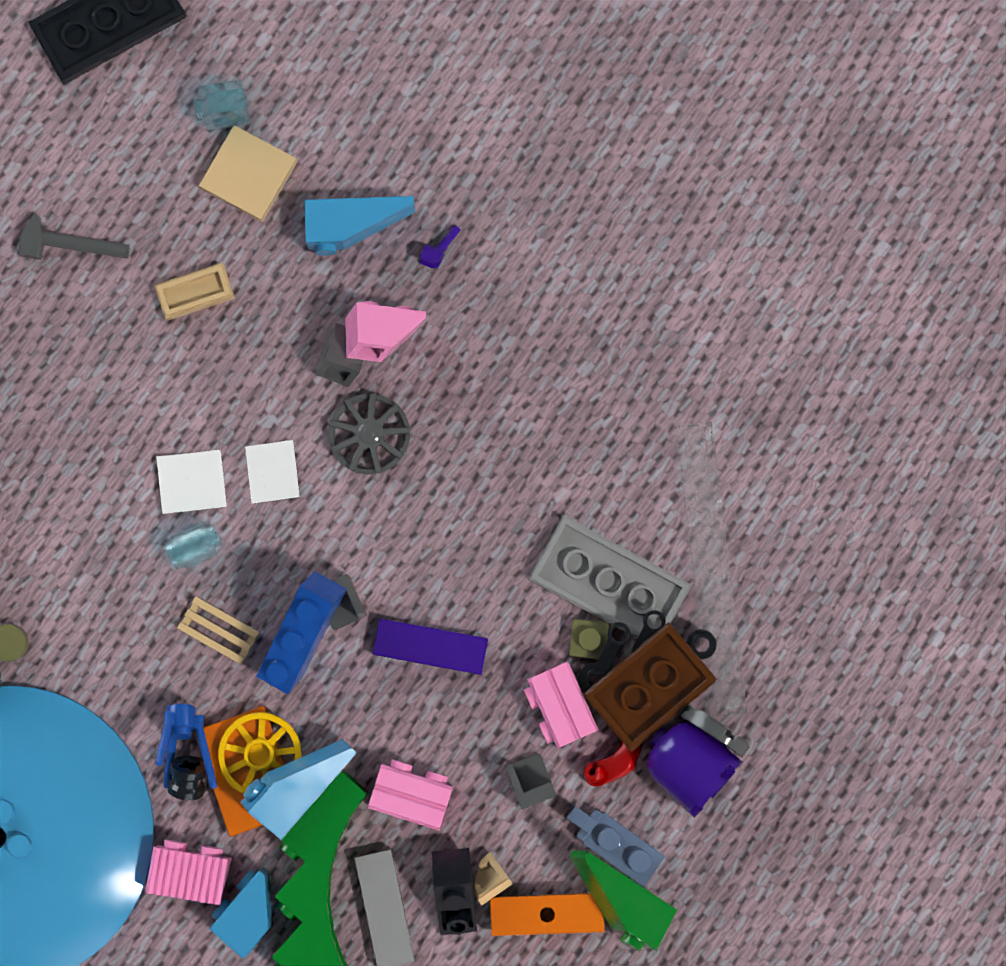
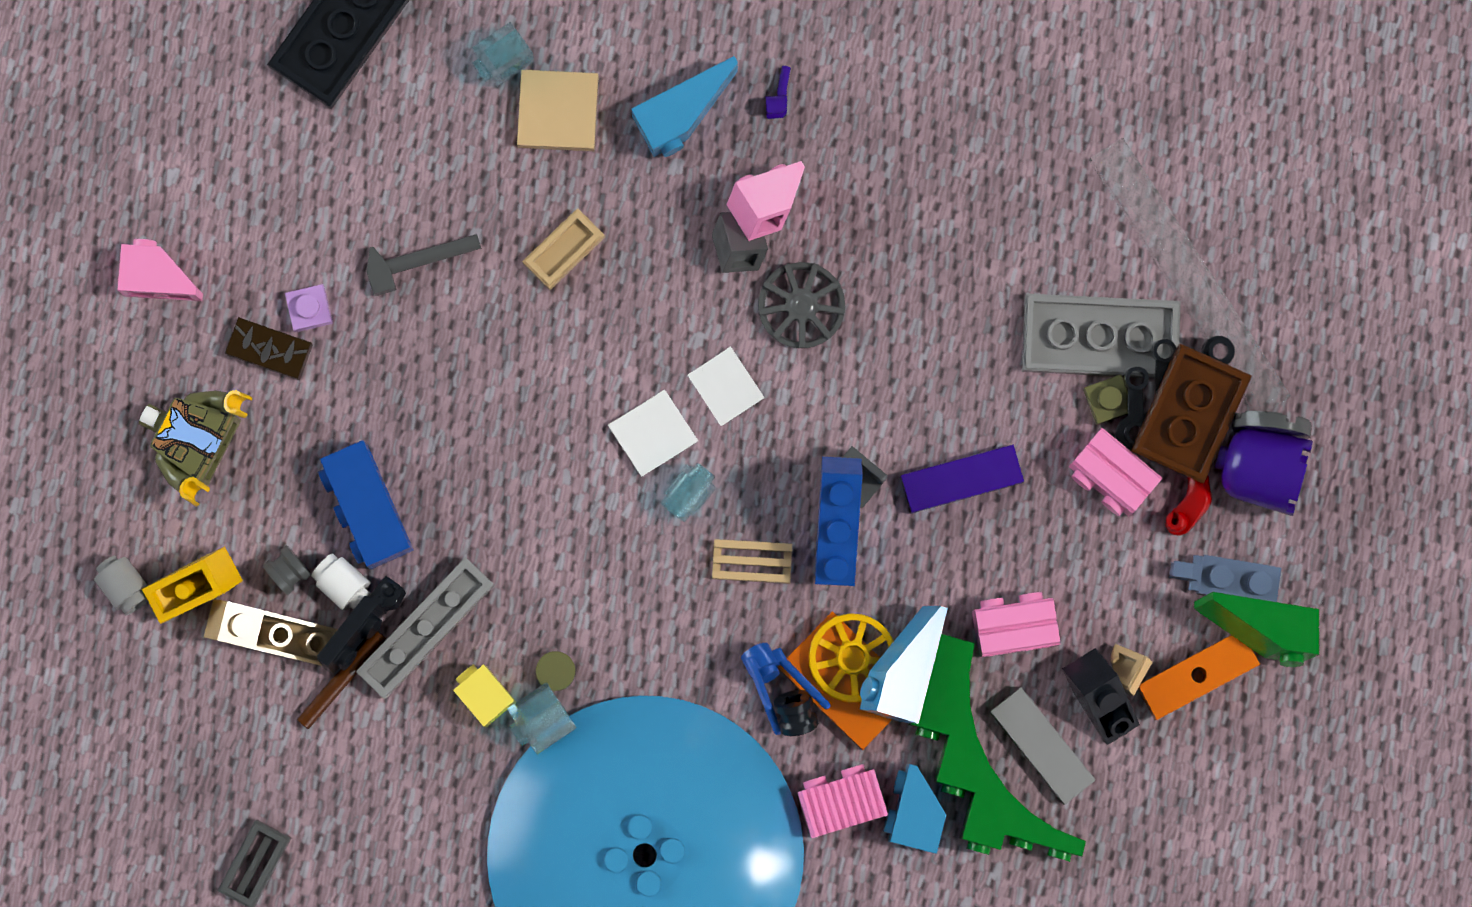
camera: 30 degrees left, 0 degrees up
dark grey panel [506,754,557,809] -> none

